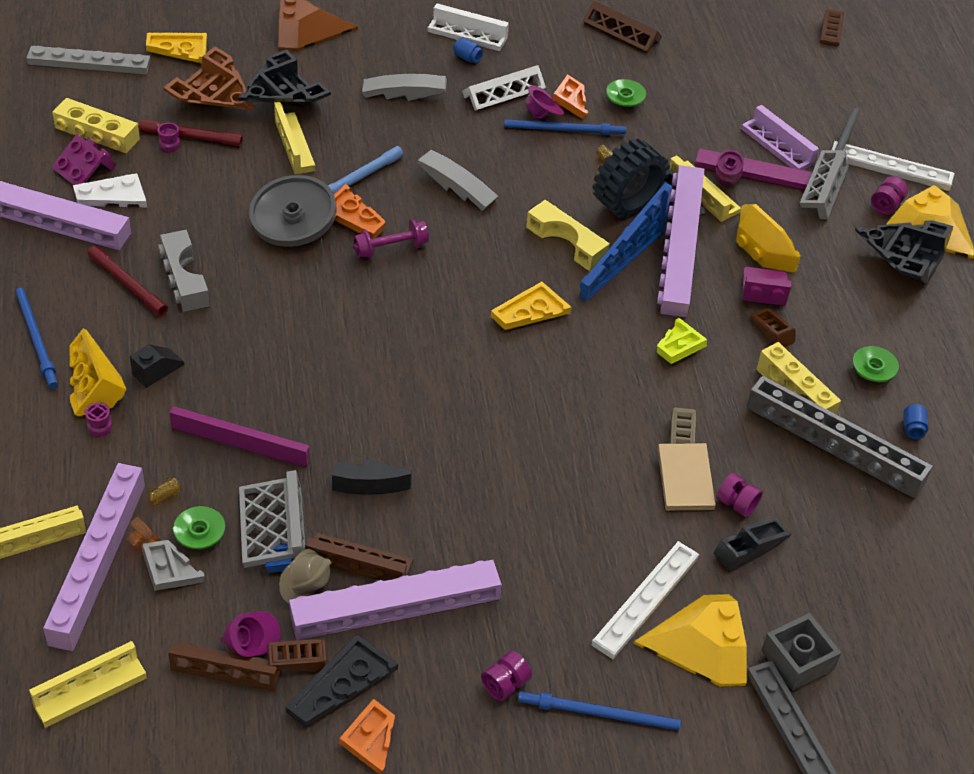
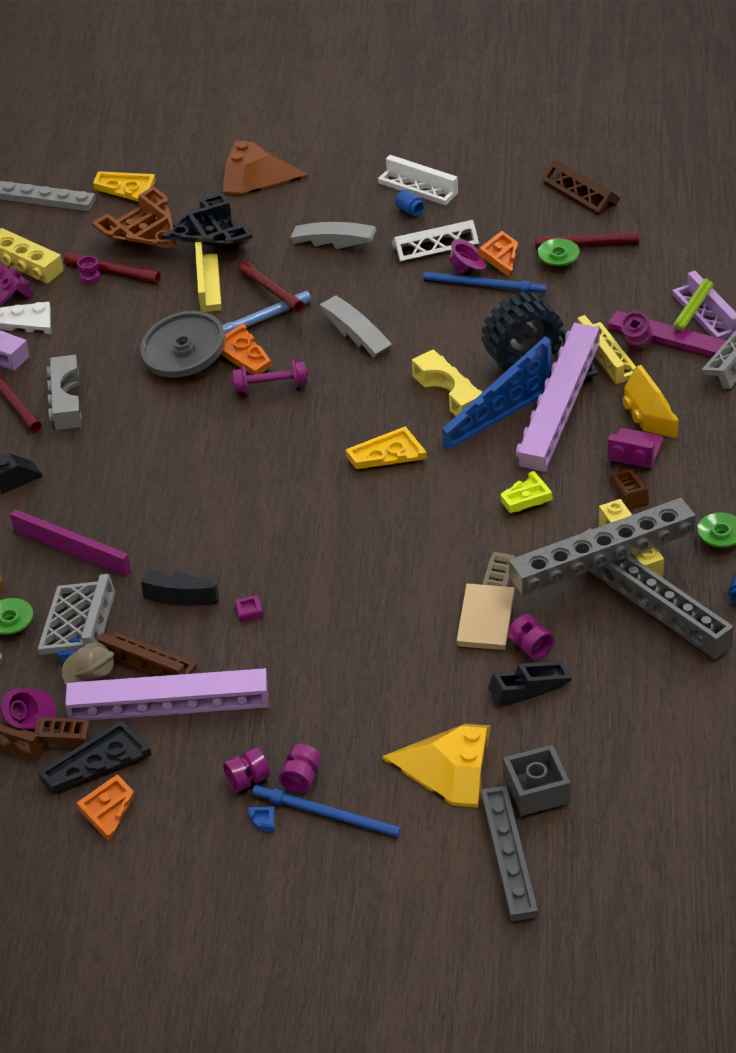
camera: 20 degrees right, 5 degrees down
white tile [592,541,699,659] -> none
none -> magenta tile [234,595,263,622]
none -> dark red piece [239,261,304,312]
none -> blue tile [248,807,275,833]
none -> magenta wheel [278,744,322,794]
none -> flat silver brick [509,498,696,596]
none -> dark red piece [535,231,639,249]
none -> lime axle [674,279,713,331]

